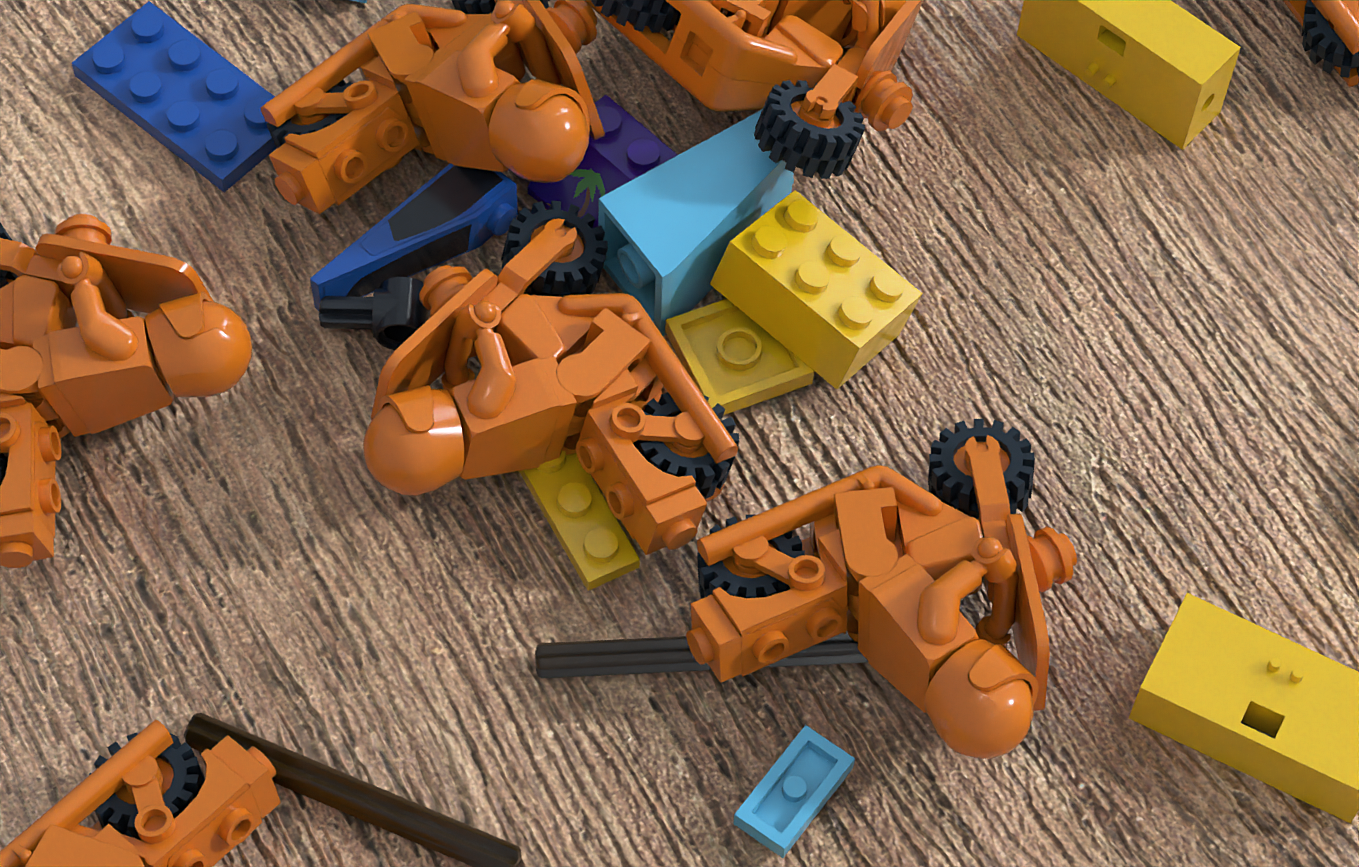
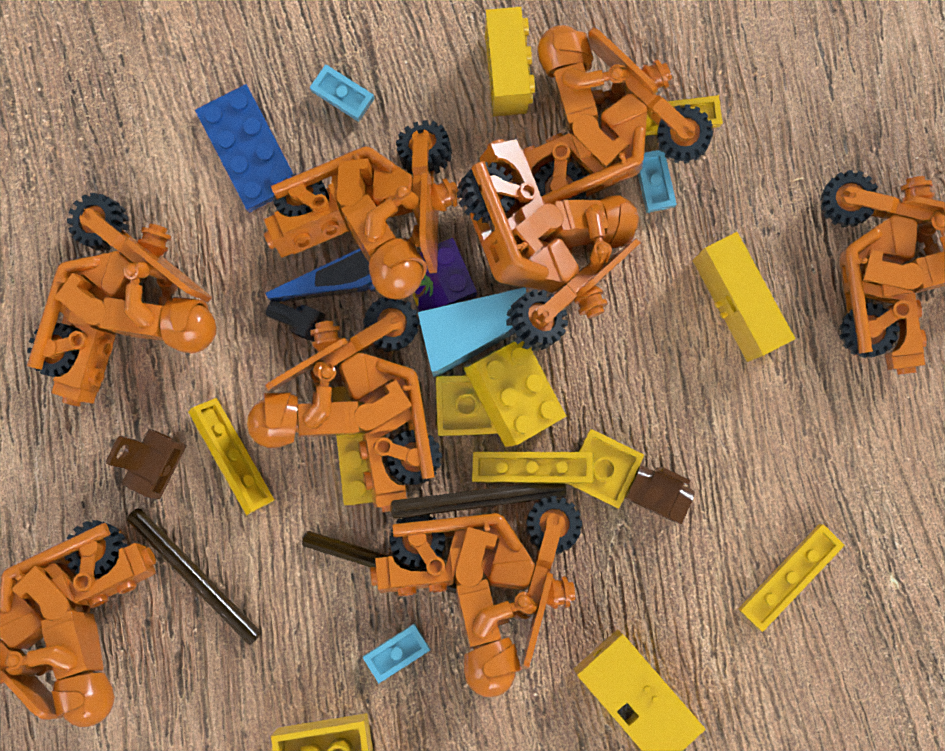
camera: 20 degrees right, 25 degrees up
none -> reddish brown piece [106,429,187,499]
none -> yellow plate [188,398,275,516]
none -> dark brown axle [390,483,567,519]
none -> yellow plate [472,452,594,484]
none -> yellow plate [566,429,644,509]
none -> reddish brown piece [625,465,695,524]

